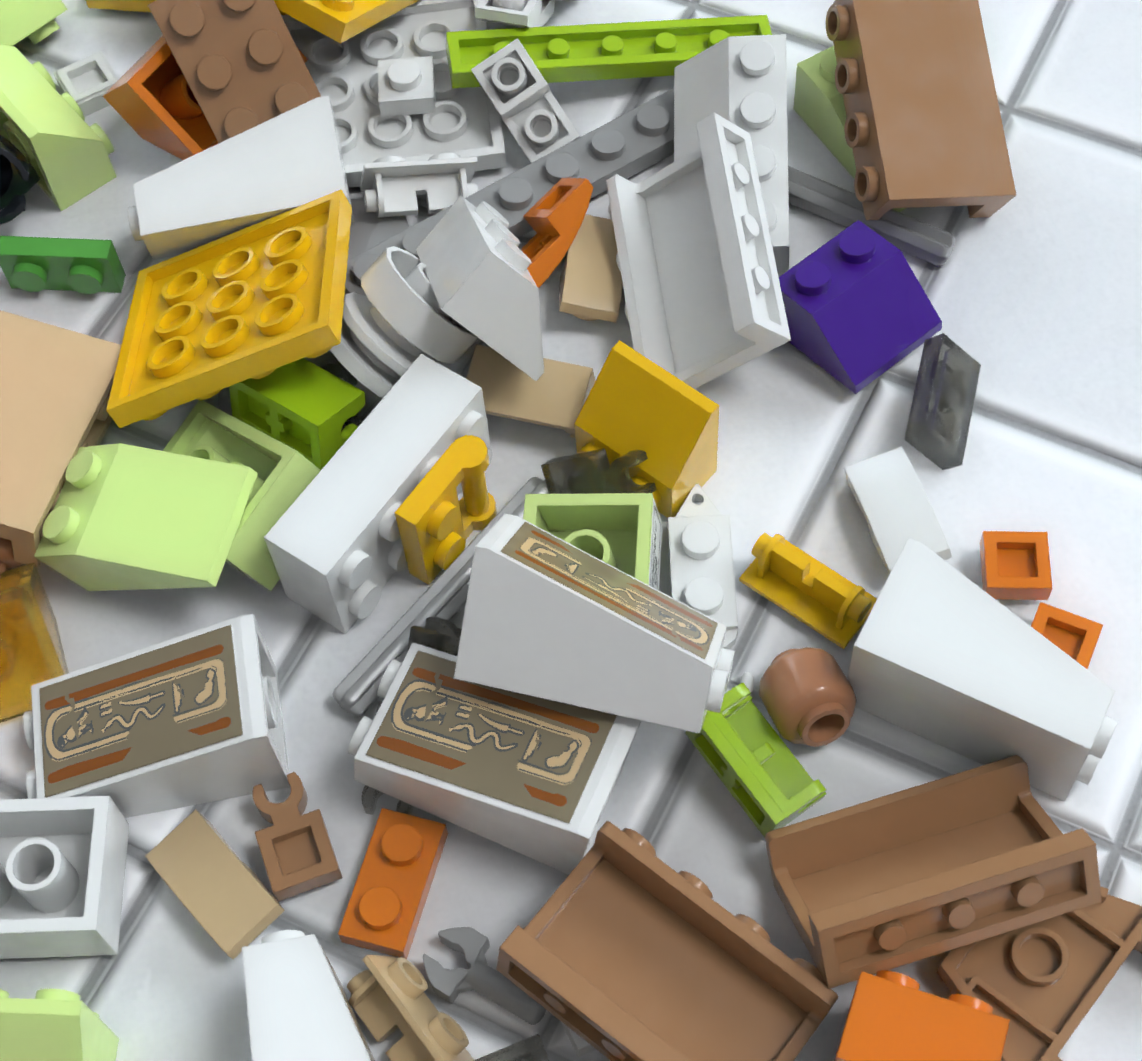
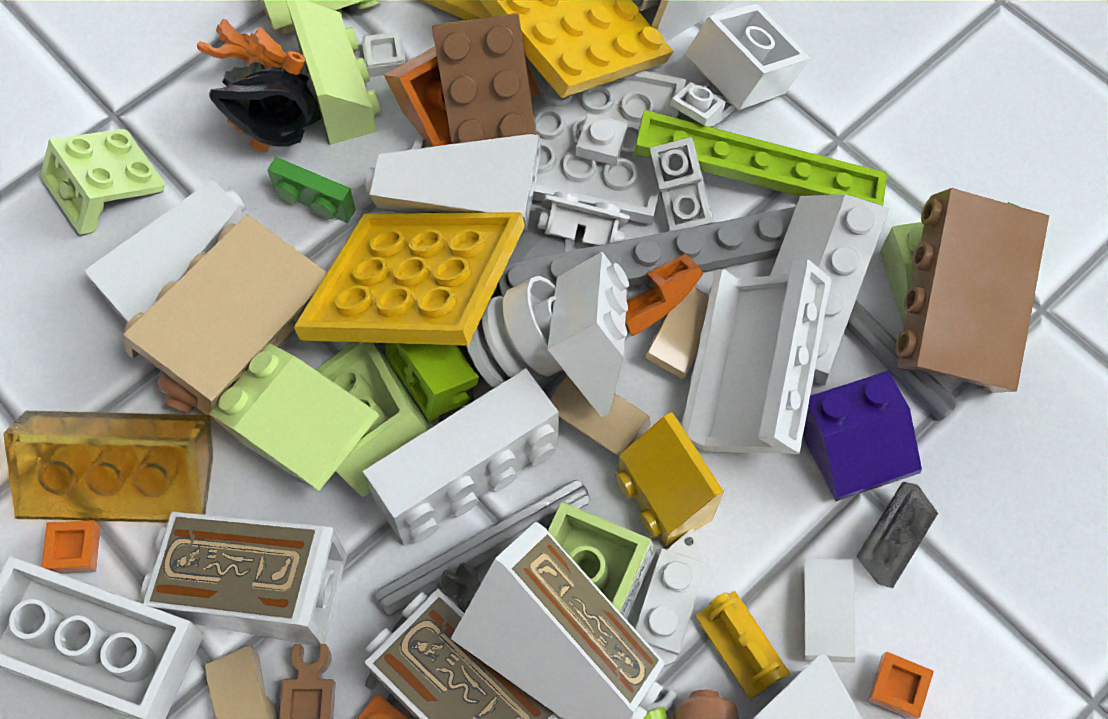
camera: 15 degrees right, 5 degrees up
yellow plate [395,435,497,585] -> none
clear smoke plate [541,448,656,494] -> none

